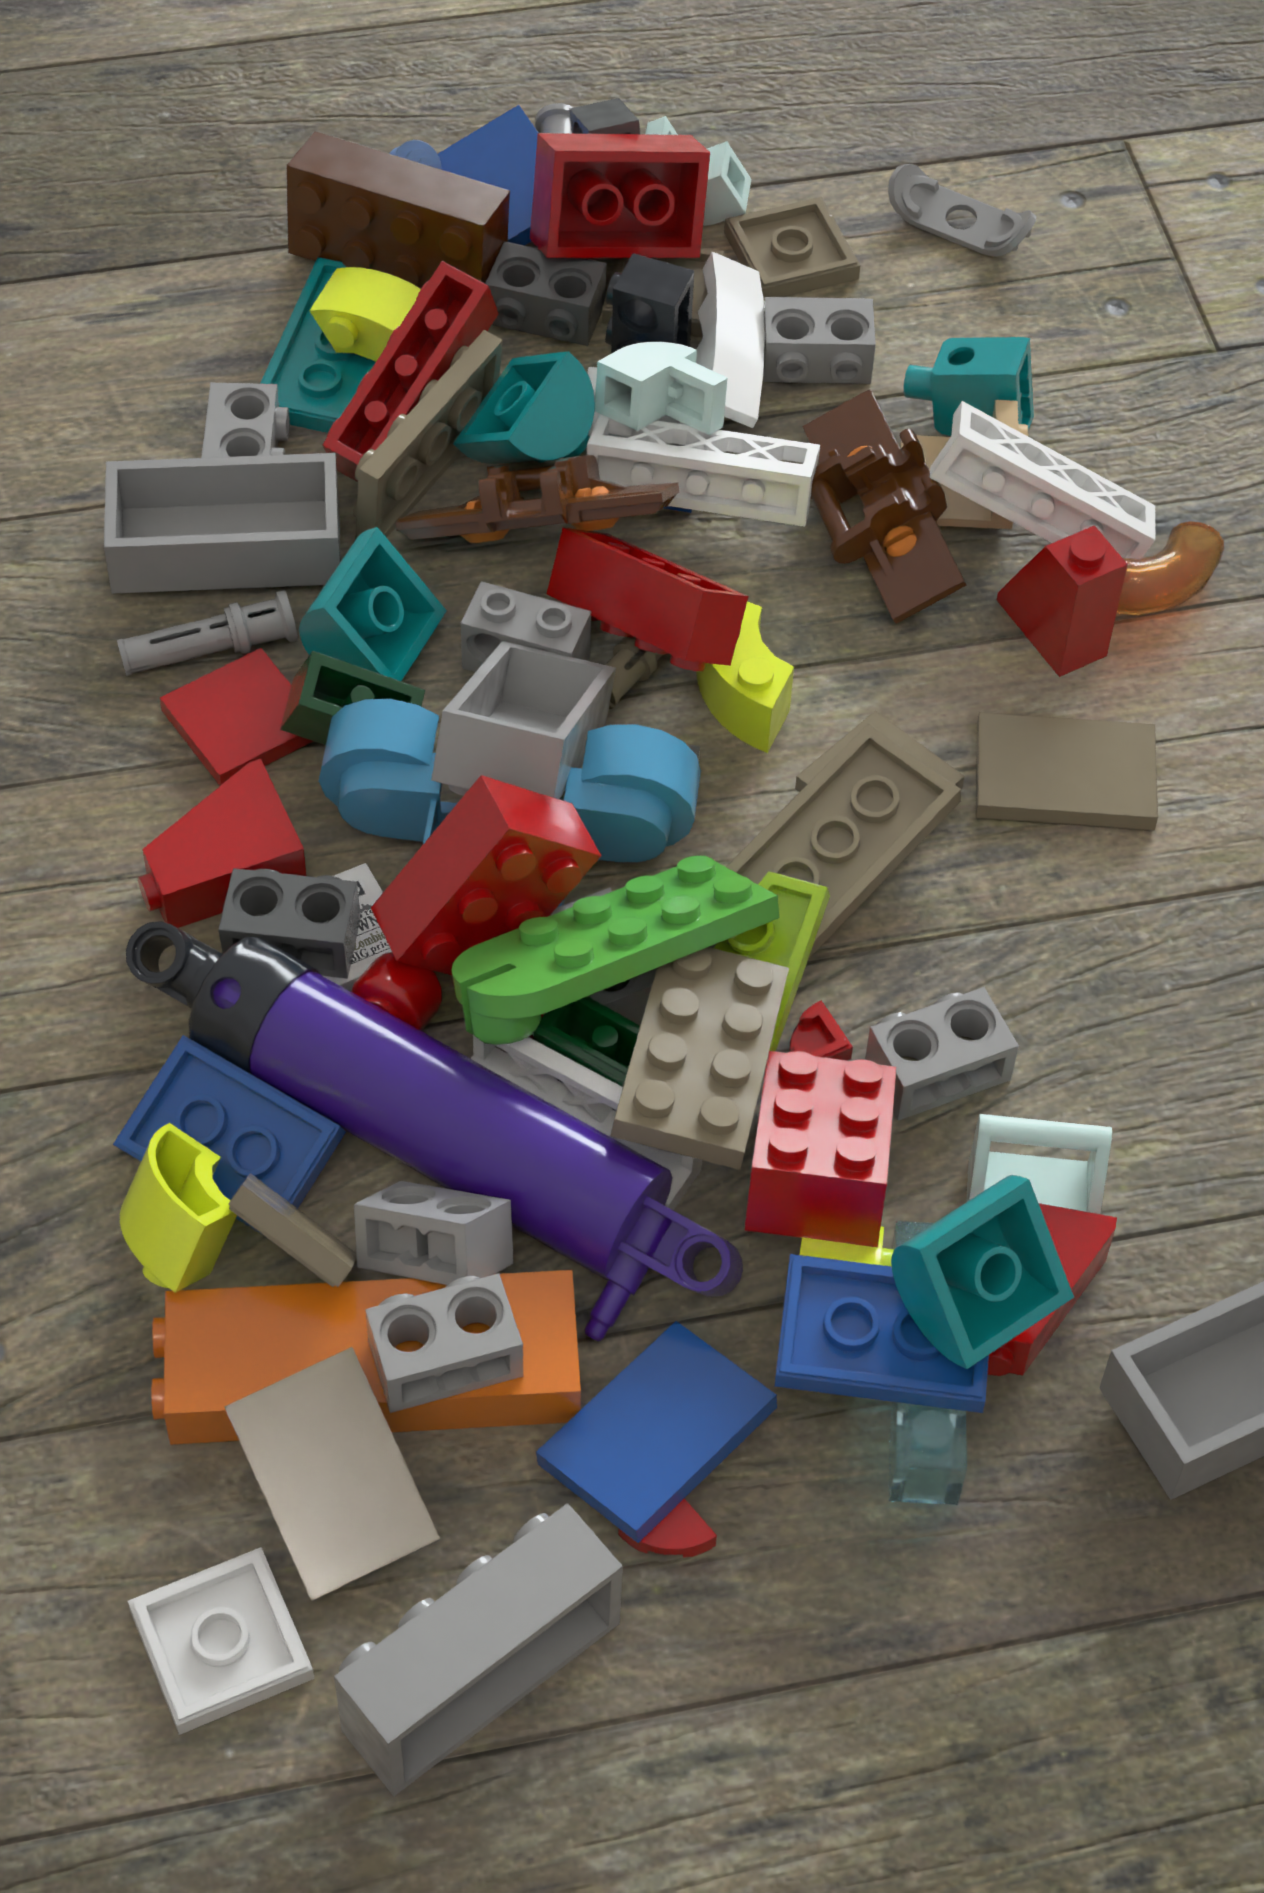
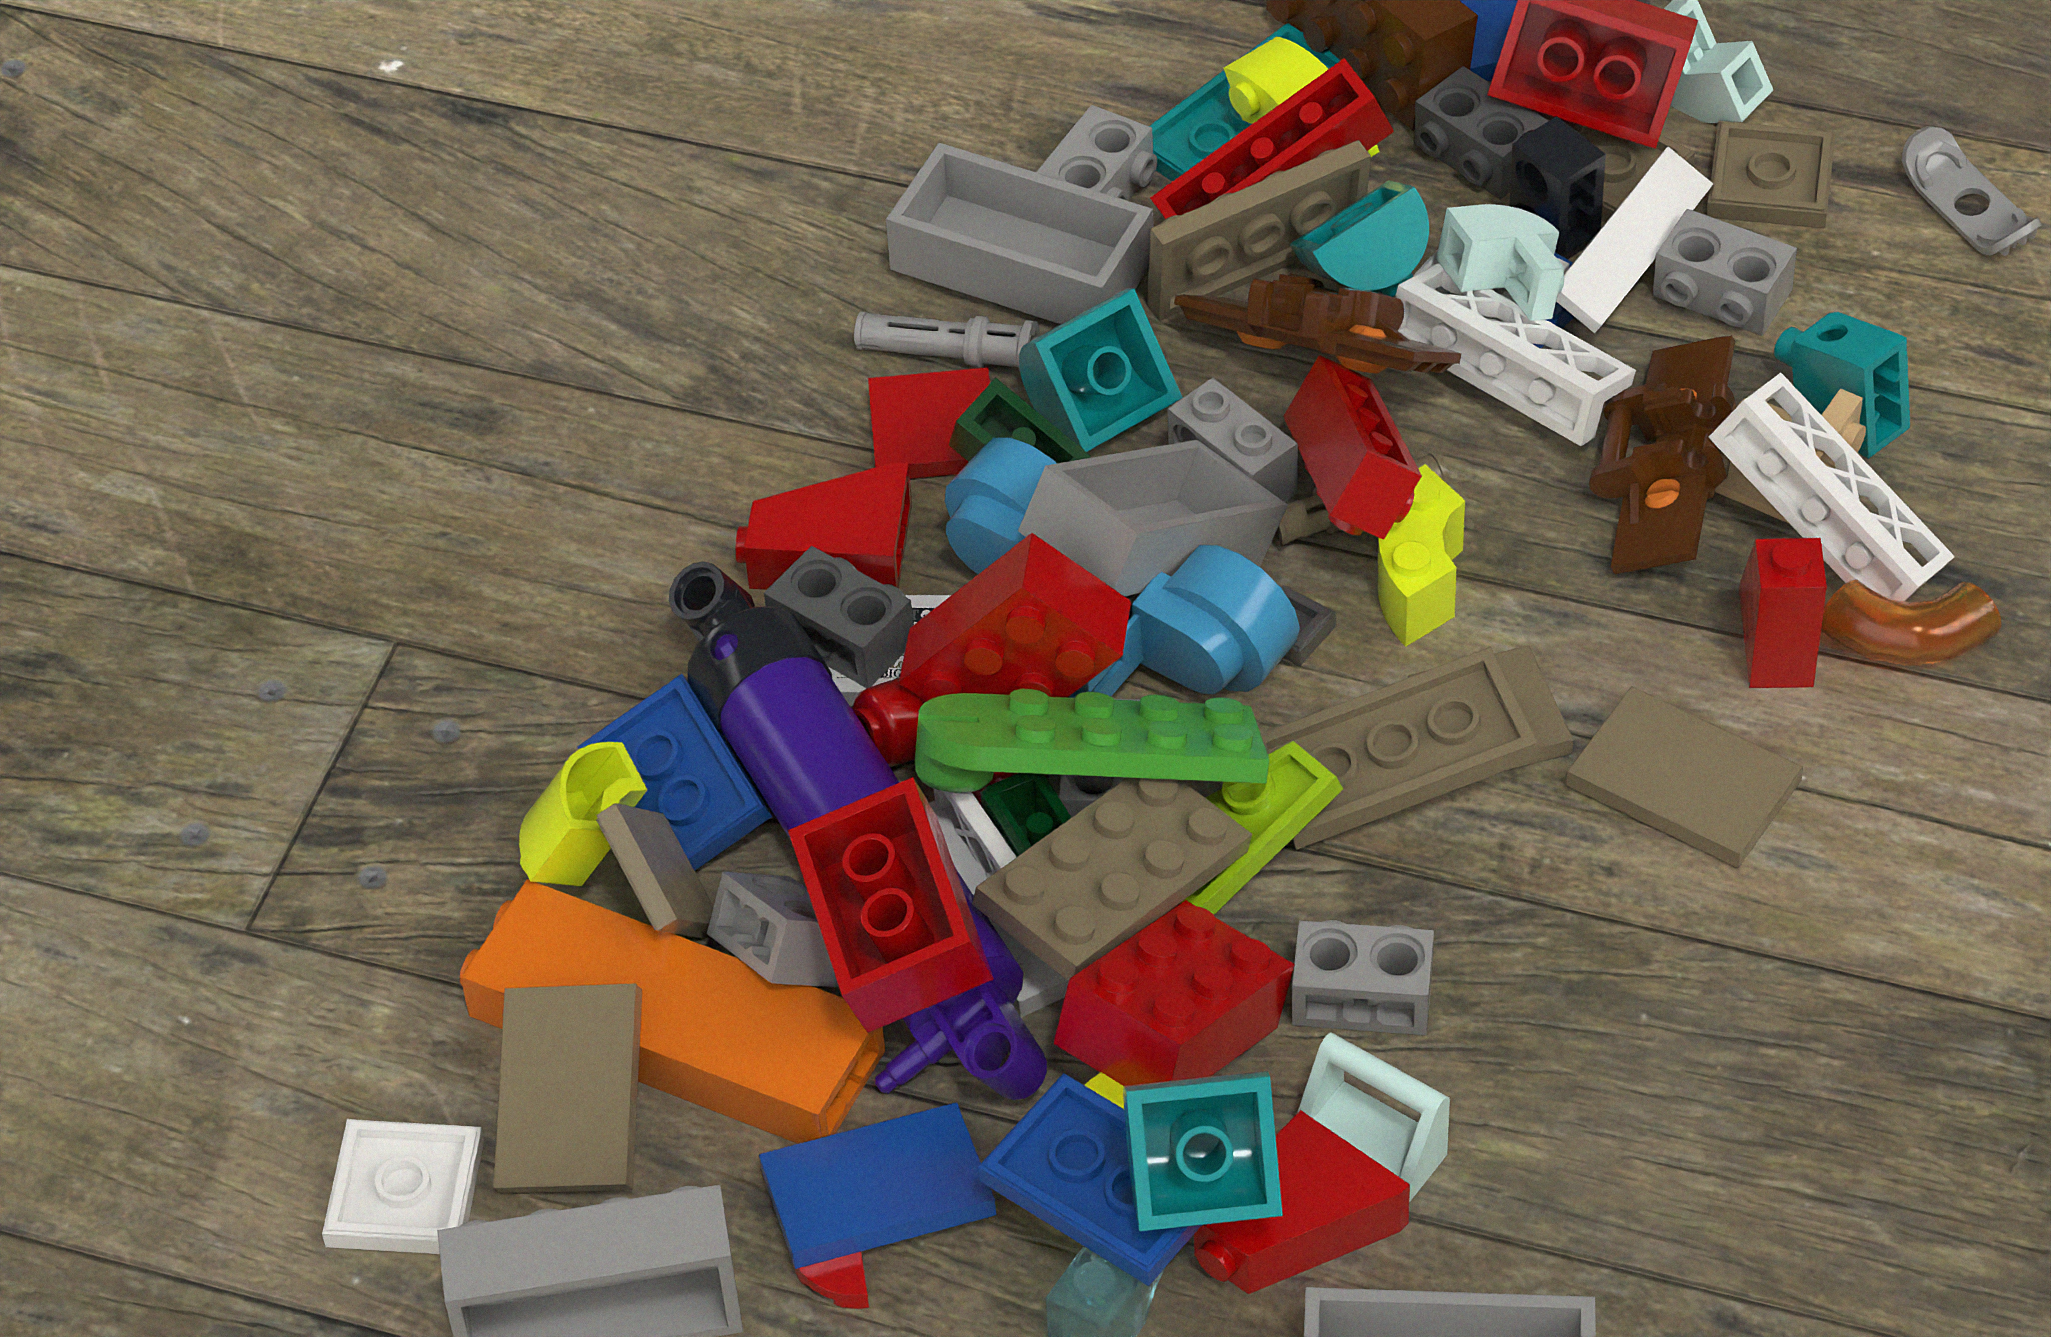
camera: 35 degrees right, 5 degrees down
light grey brick [365,1273,523,1413] -> none
red tile [789,1000,853,1060] -> none
none -> red brick [788,777,994,1033]

